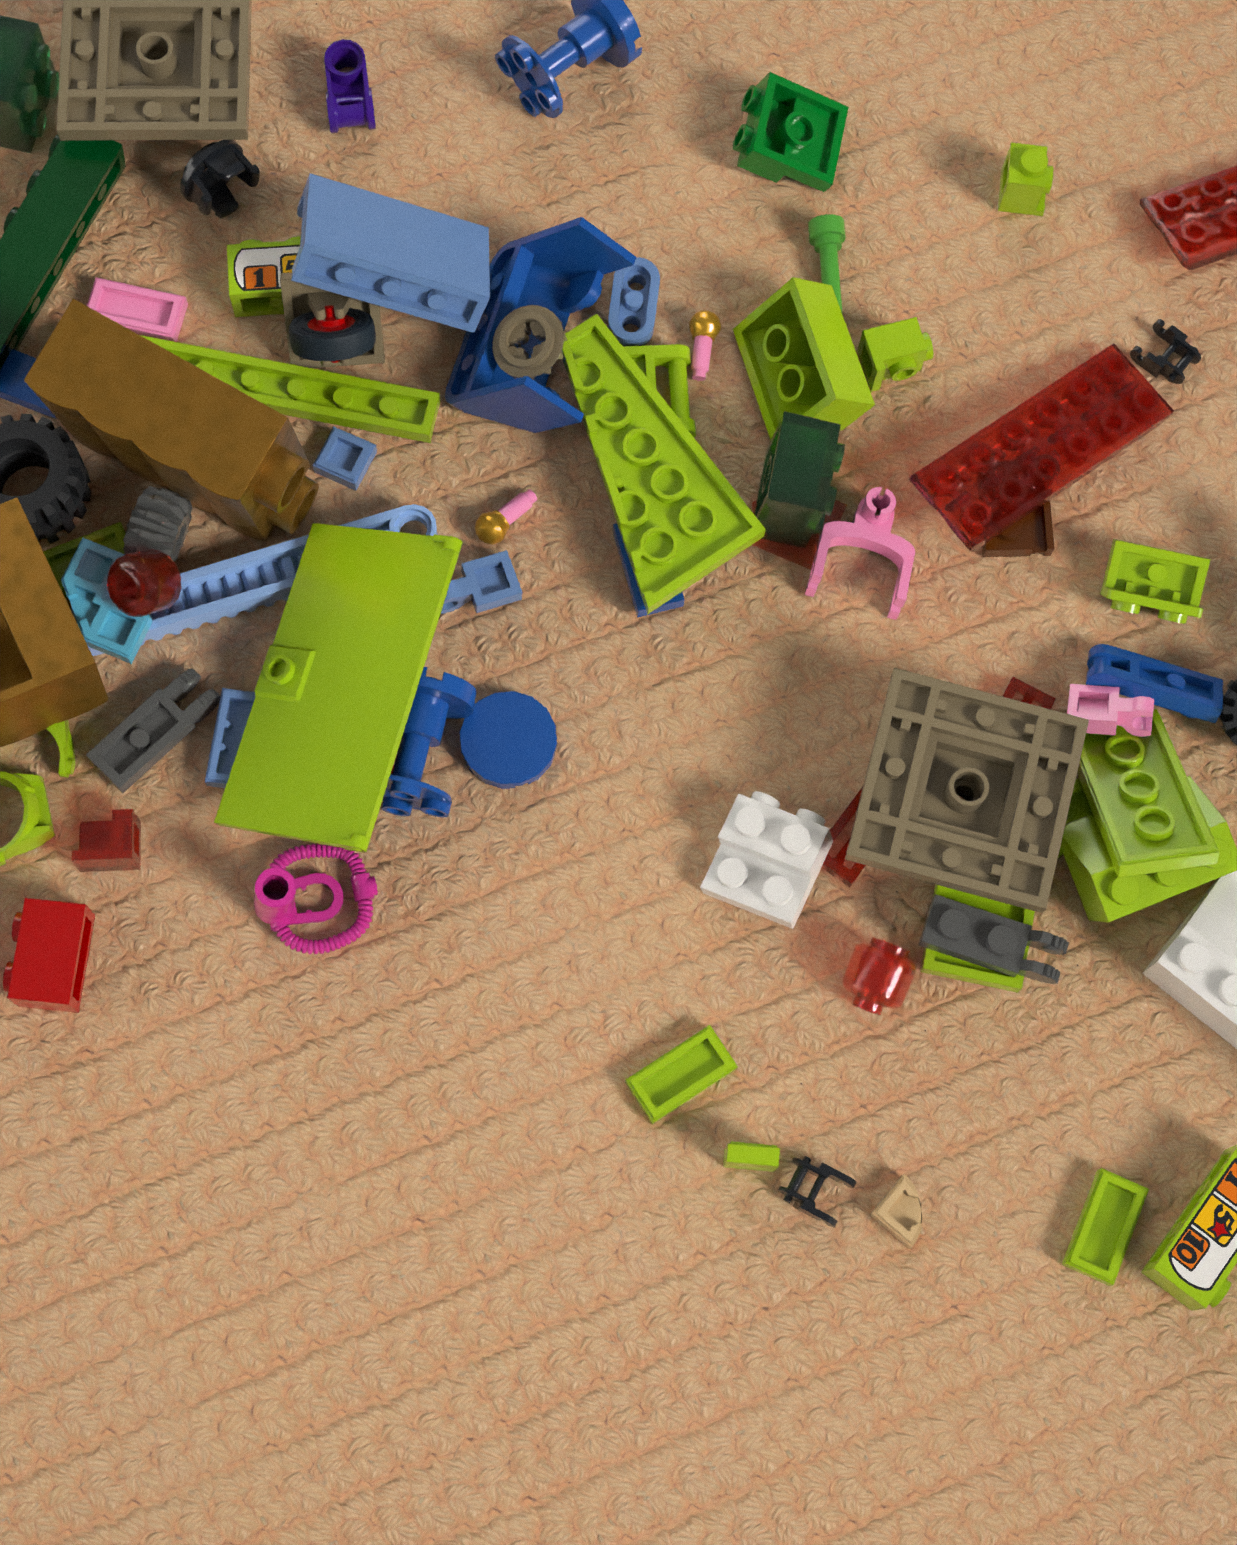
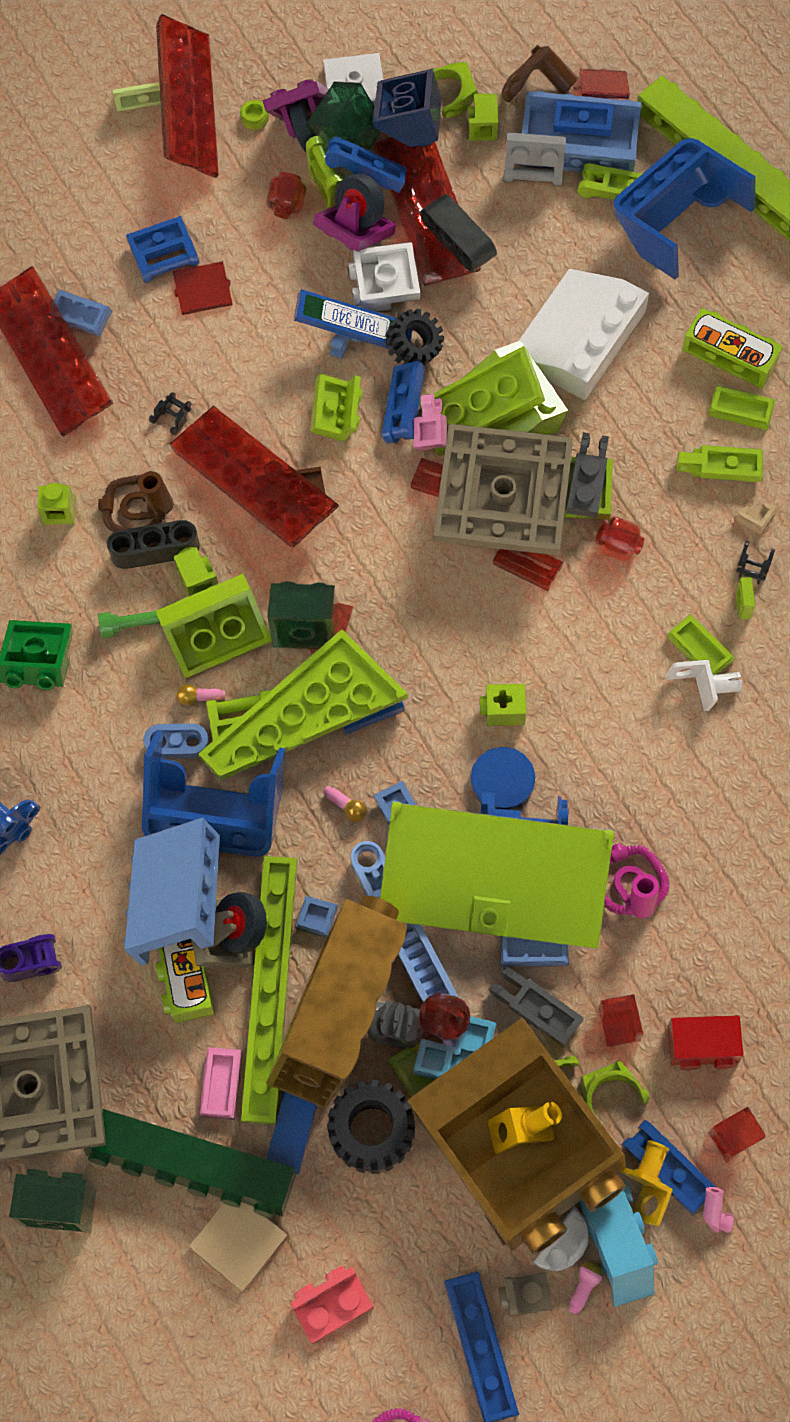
camera: 90 degrees left, 5 degrees down
black piece [180,140,260,219] -> none
dark tan gear [493,305,568,380] -> none
white plate [700,791,833,929] -> none
bright pink piece [804,487,915,620] -> none
none -> reddish brown piece [98,471,174,532]
none -> pearl dark grey beam [107,520,200,569]
none -> lime brick [479,683,526,726]
none -> white bracket [665,660,742,711]
none -> lime hinge [676,445,763,482]

